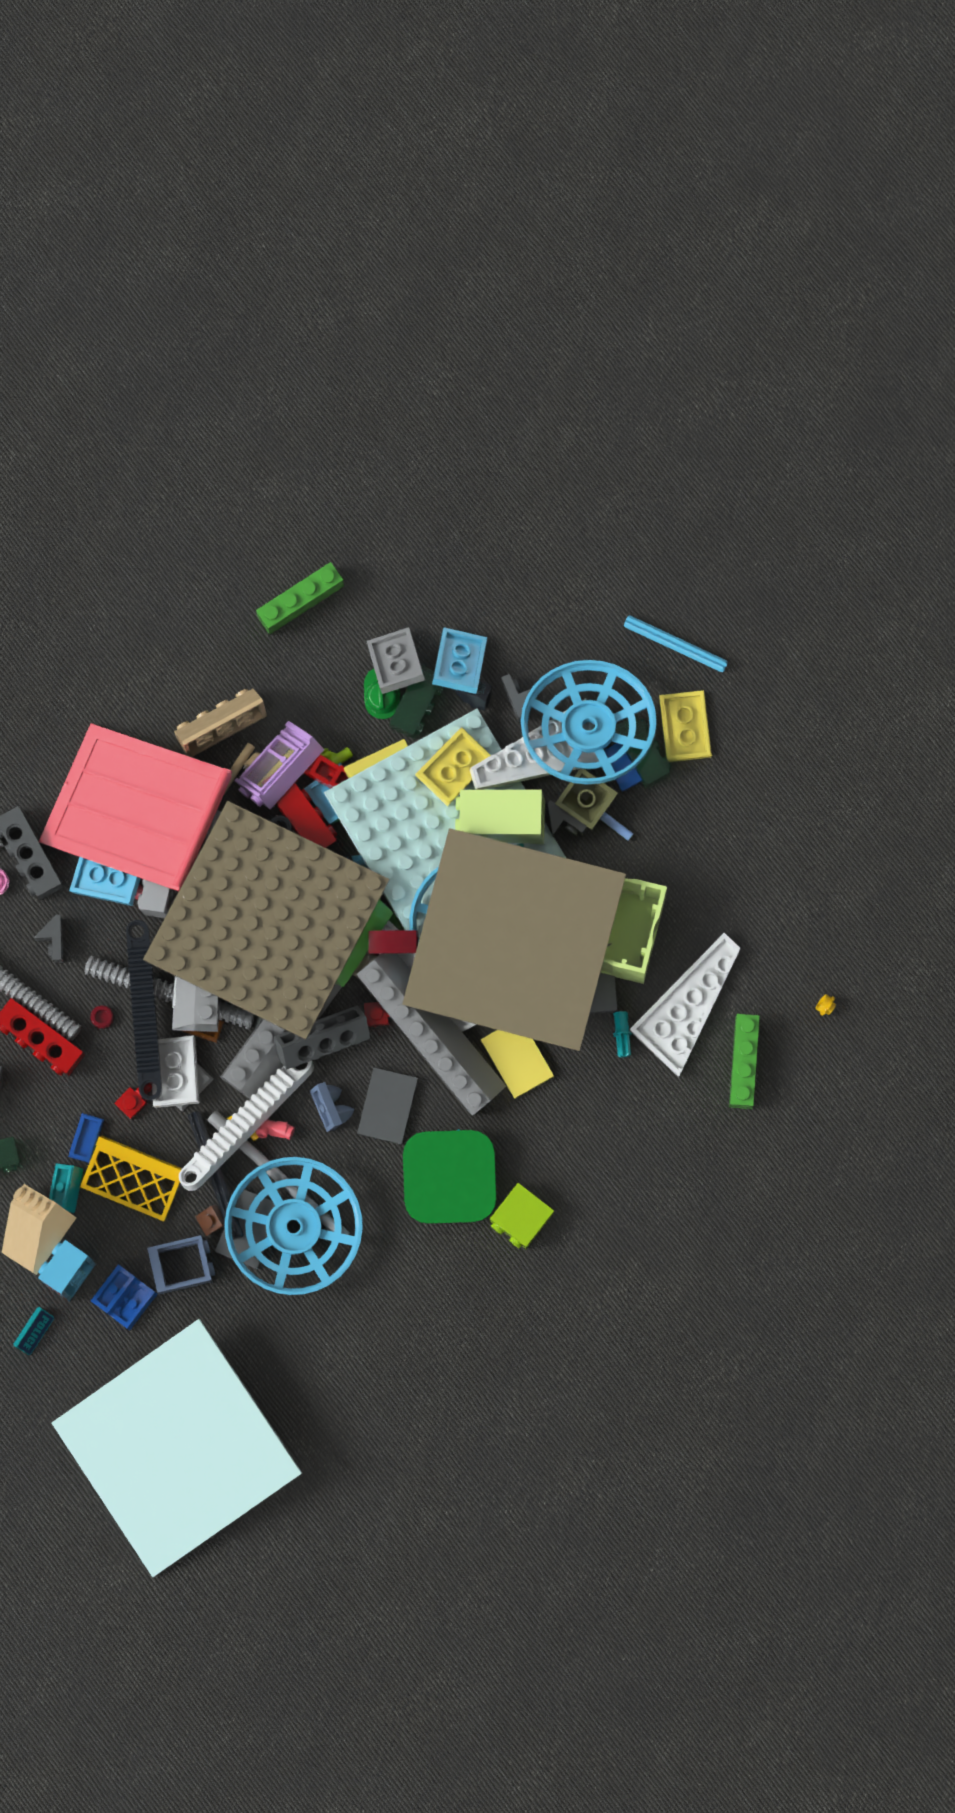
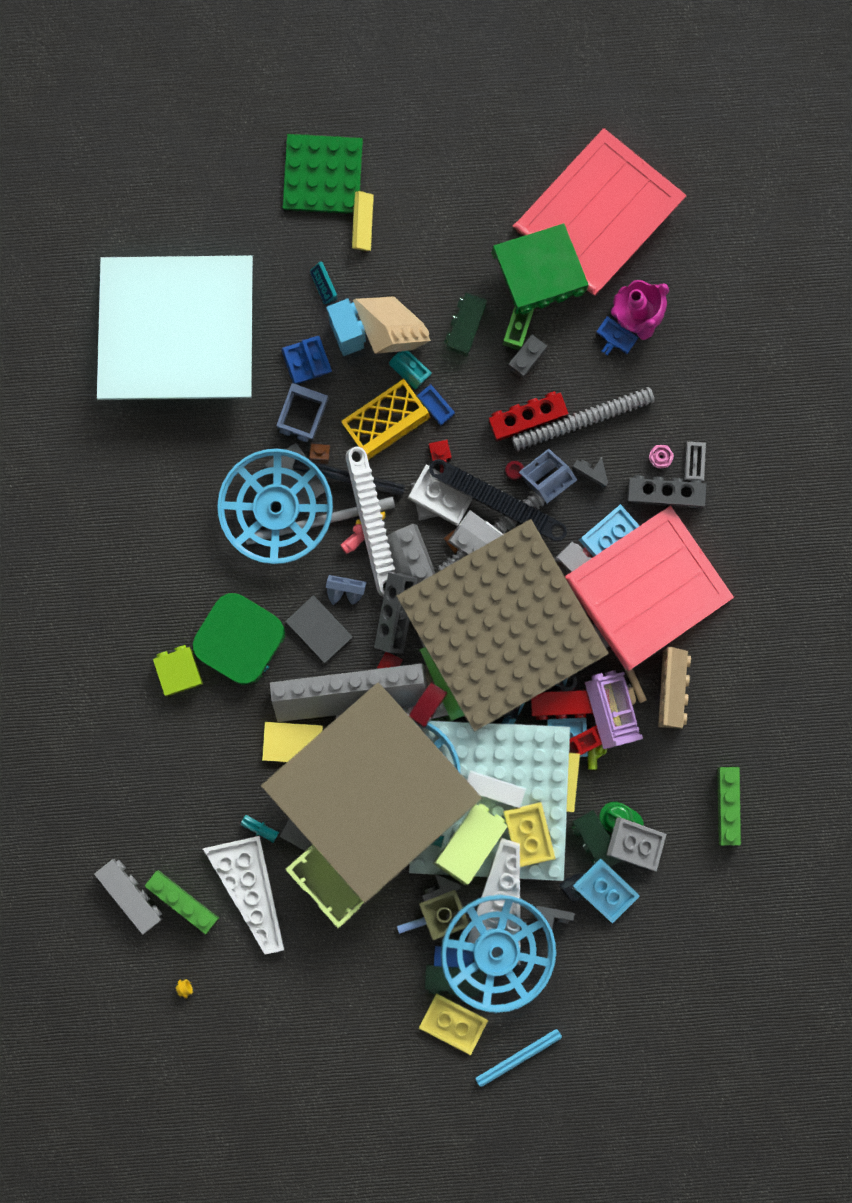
camera: 120 degrees right, 5 degrees up
none -> light grey brick [94,859,162,935]
none -> white tile [467,771,526,808]
none -> sand blue window [519,449,577,503]

